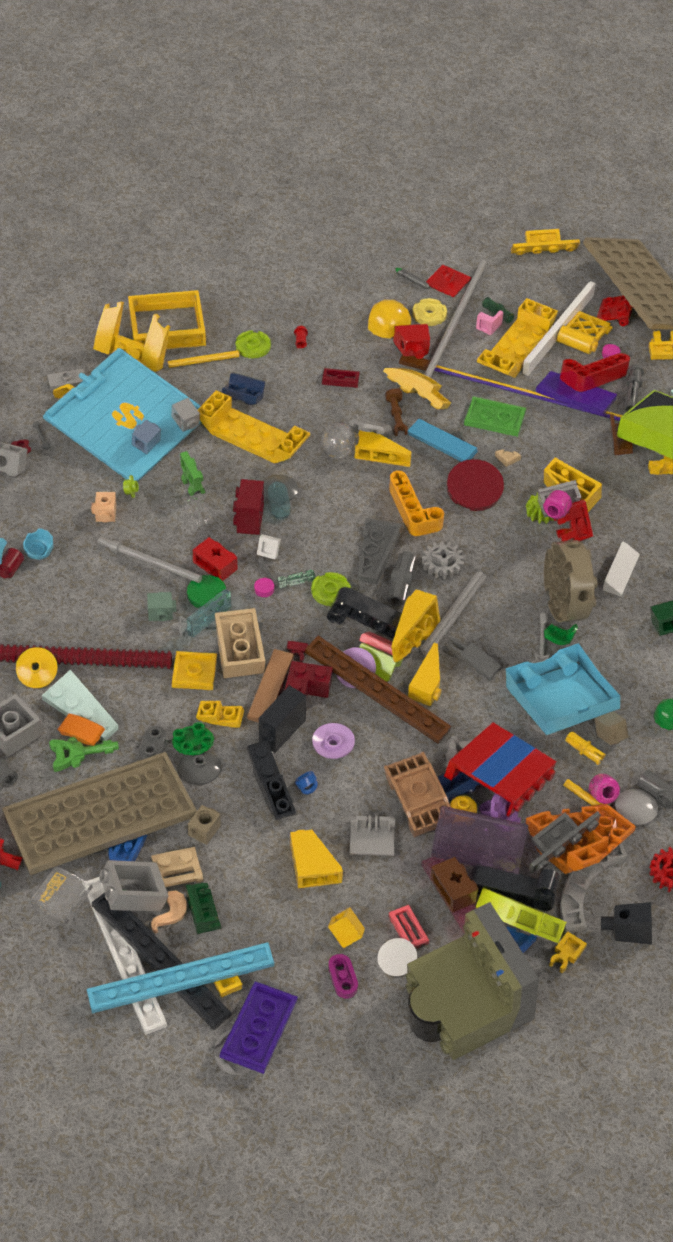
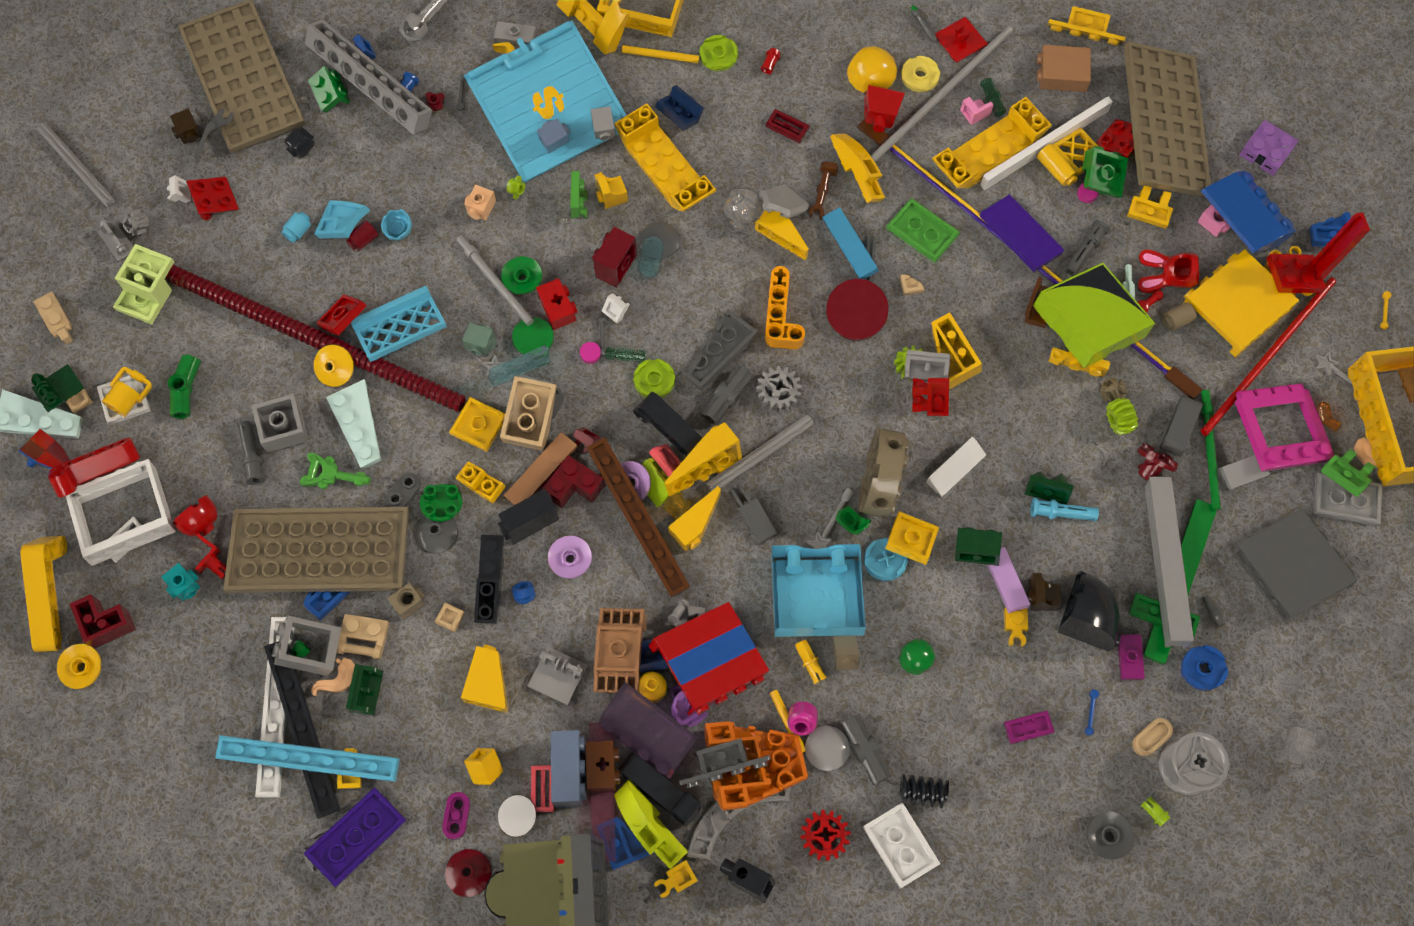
camera: 25 degrees right, 20 degrees up
clear tile [30,866,93,923] -> none
orange slope [57,713,105,746] -> none
dark pink head [543,490,572,519] -> none
red beam [560,353,630,392] -> none
none -> red plate [316,294,367,336]
none -> medium azure fence [351,286,447,362]
none -> tan tile [435,603,465,632]
none -> dark red dish [445,849,492,897]
none -> green dish [501,256,542,295]
none -> sand blue brick [551,730,587,808]
none -> yellow brick [594,172,628,209]
none -> clear yellow tile [663,493,692,520]
none -> medium azure tile [864,538,908,581]
none -> yellow plate [885,511,939,565]
none -> medium nougat brick [1036,45,1091,92]
none -> green plate [1082,146,1128,198]

